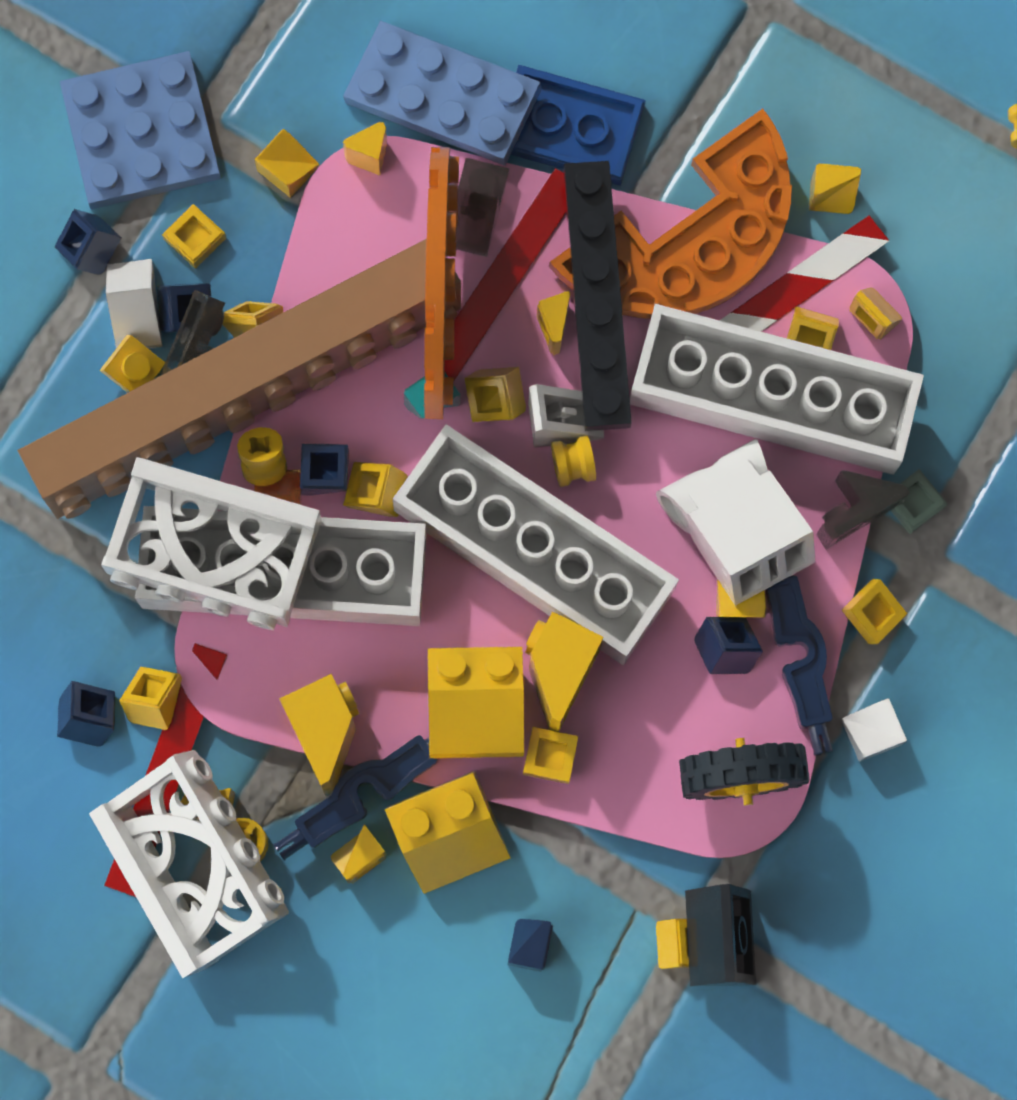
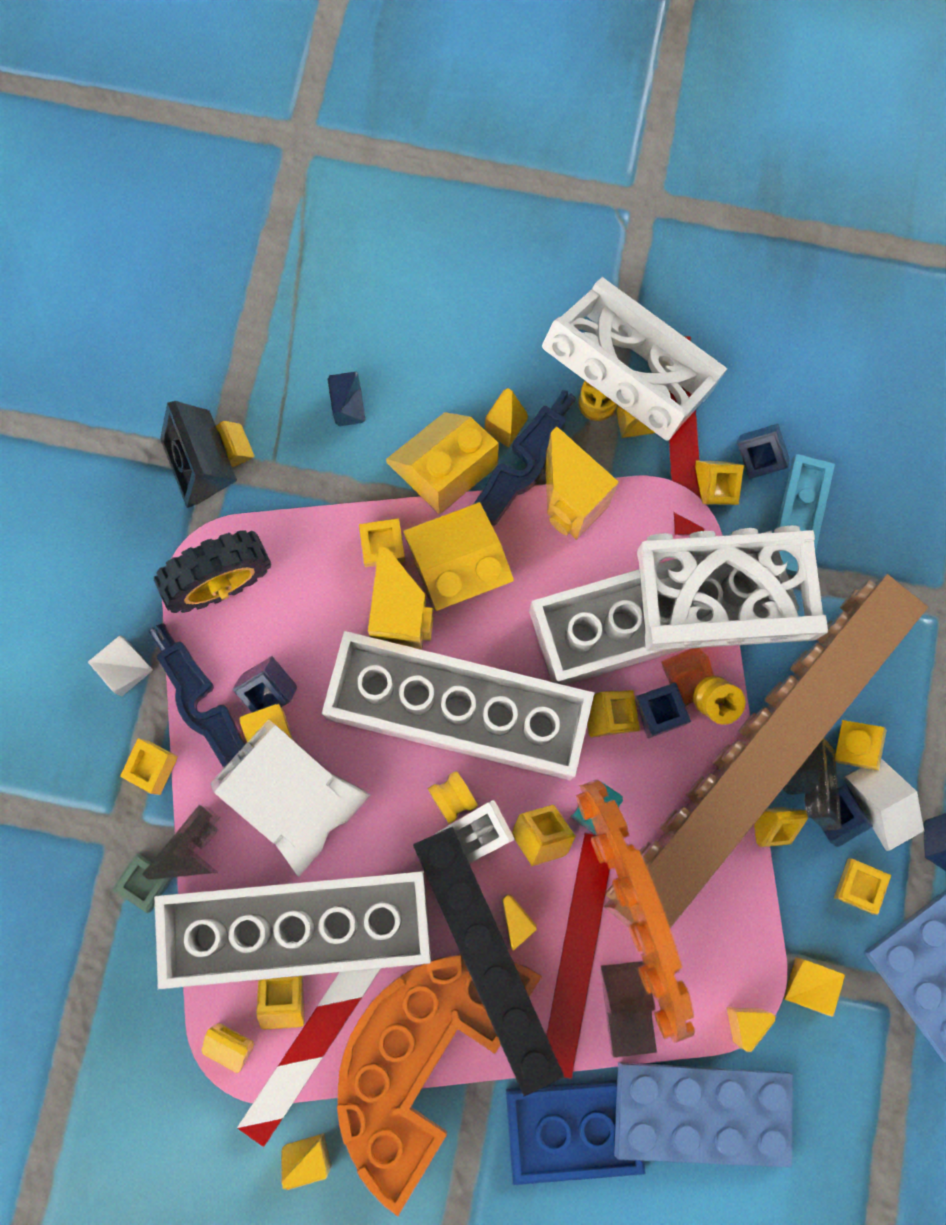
camera: 160 degrees right, 0 degrees up
none -> medium azure plate [777,454,835,576]

